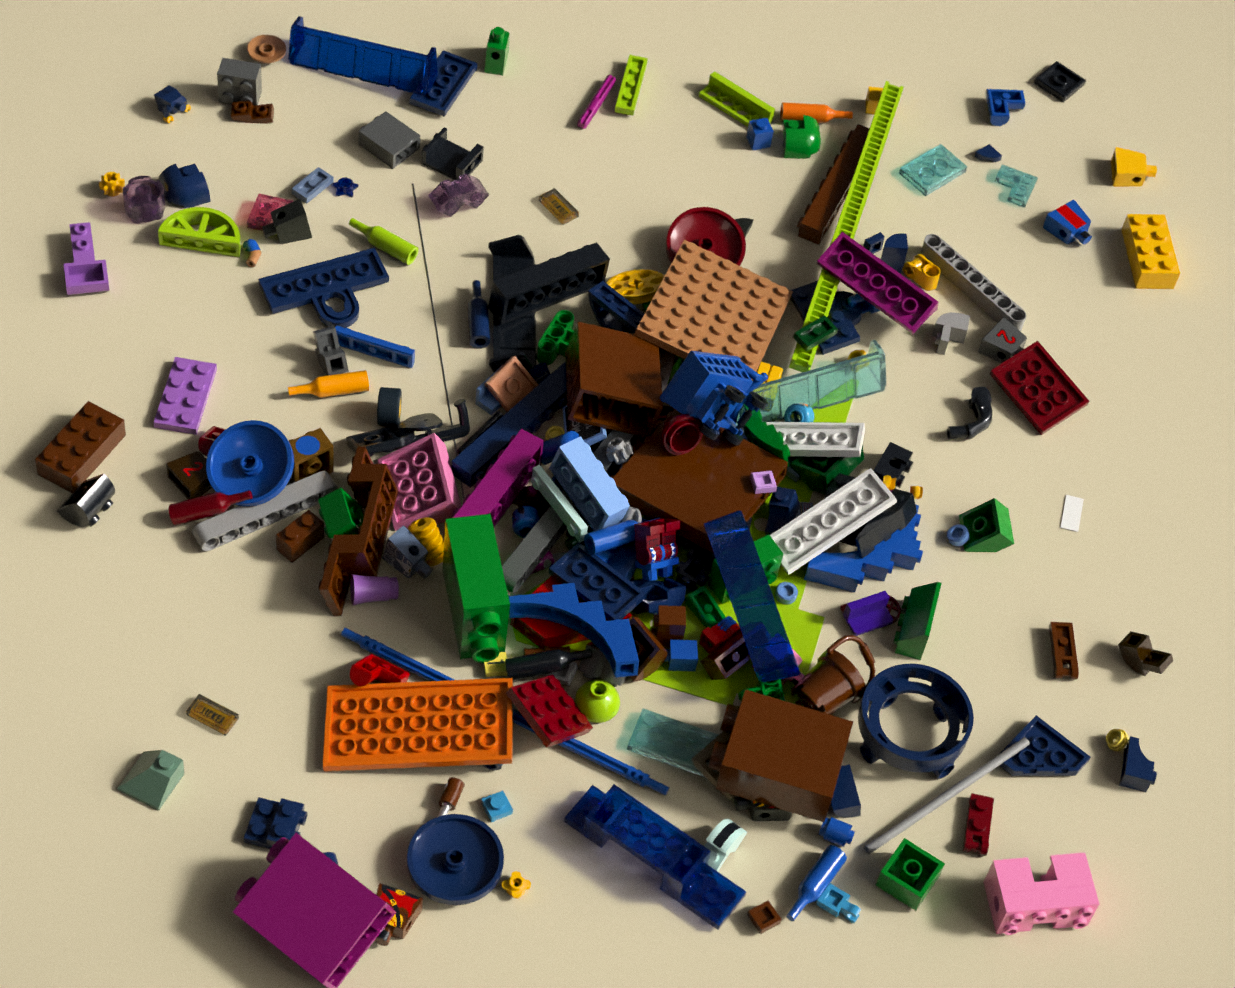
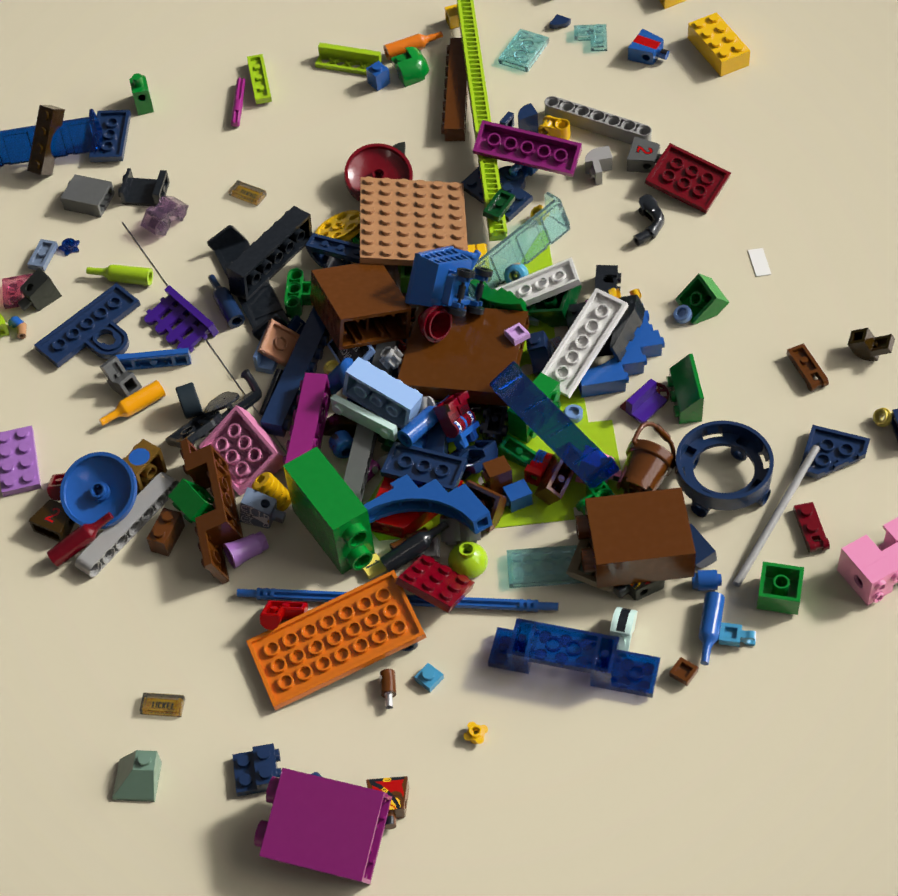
camera: 10 degrees left, 0 degrees up
dark blue dish [407,814,504,905] -> none
none -> dark brown arch [27,105,65,175]
none -> dark purple fence [144,285,219,353]

